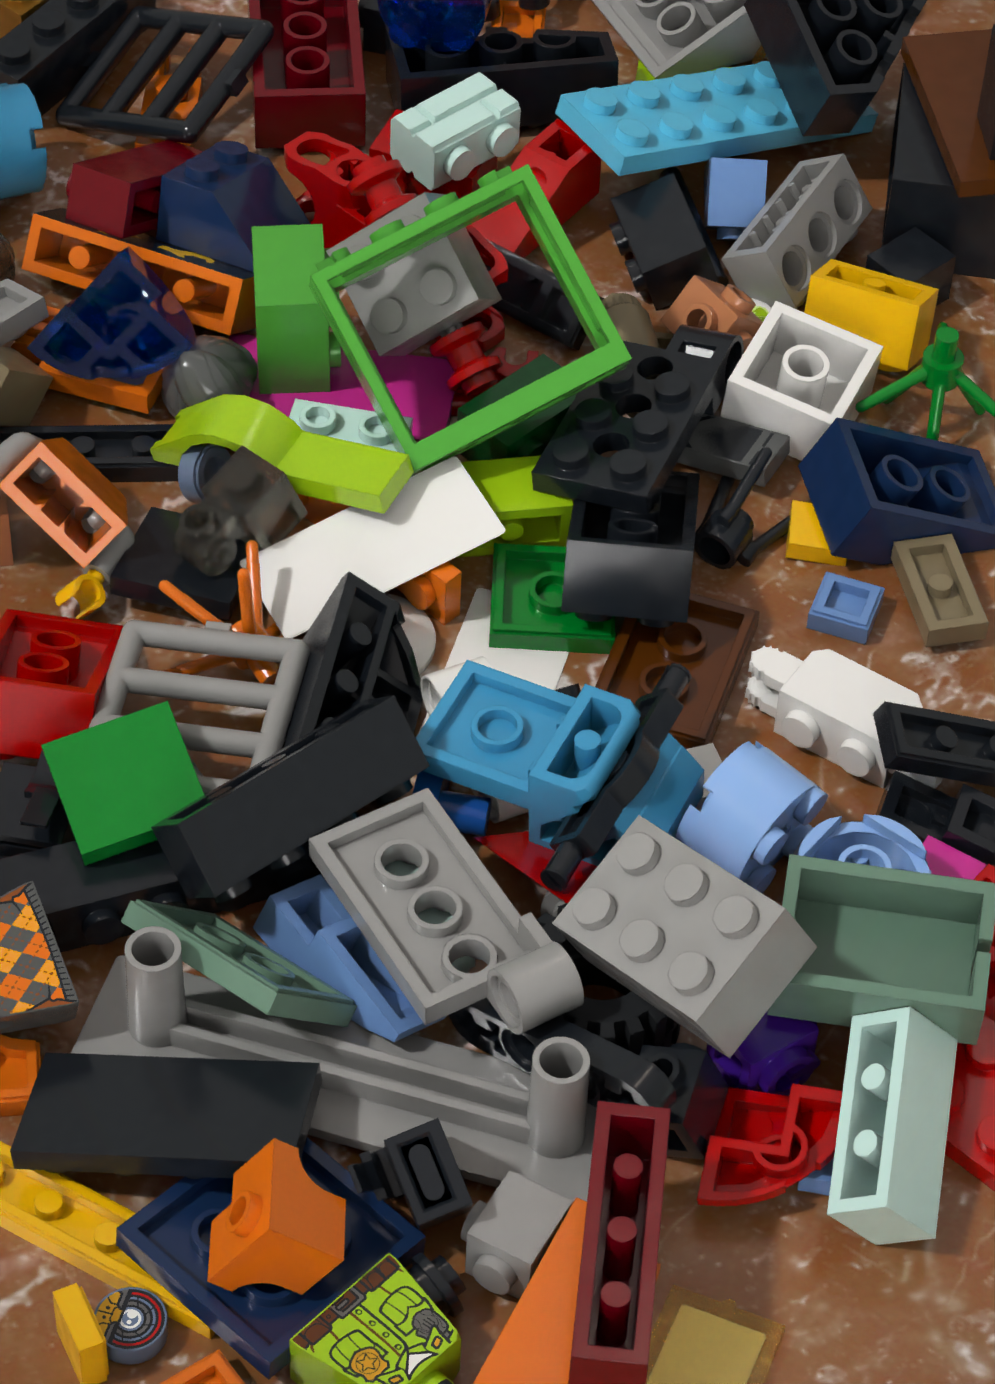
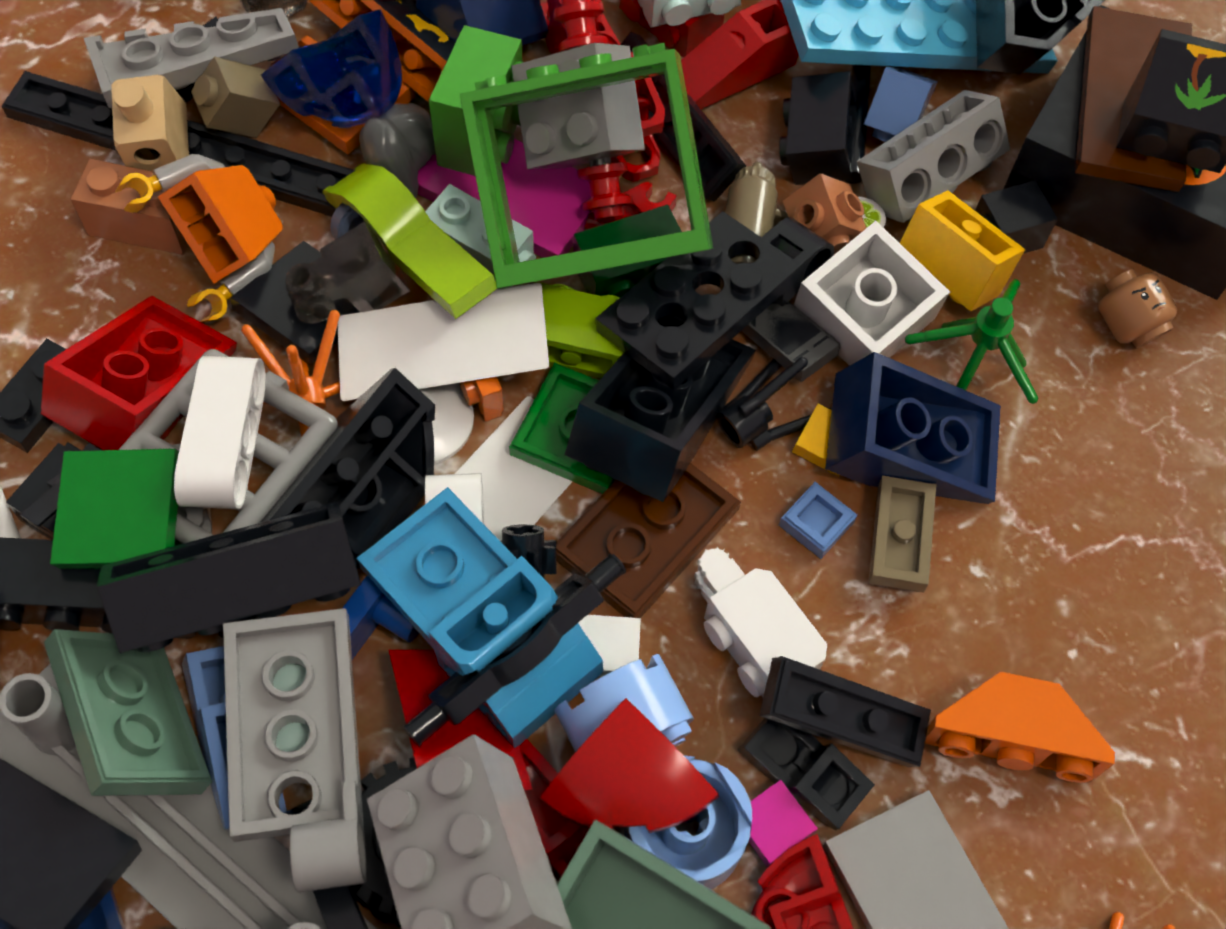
camera: 20 degrees right, 15 degrees up
none -> white beam [174,356,266,509]
none -> red brick [540,698,719,833]

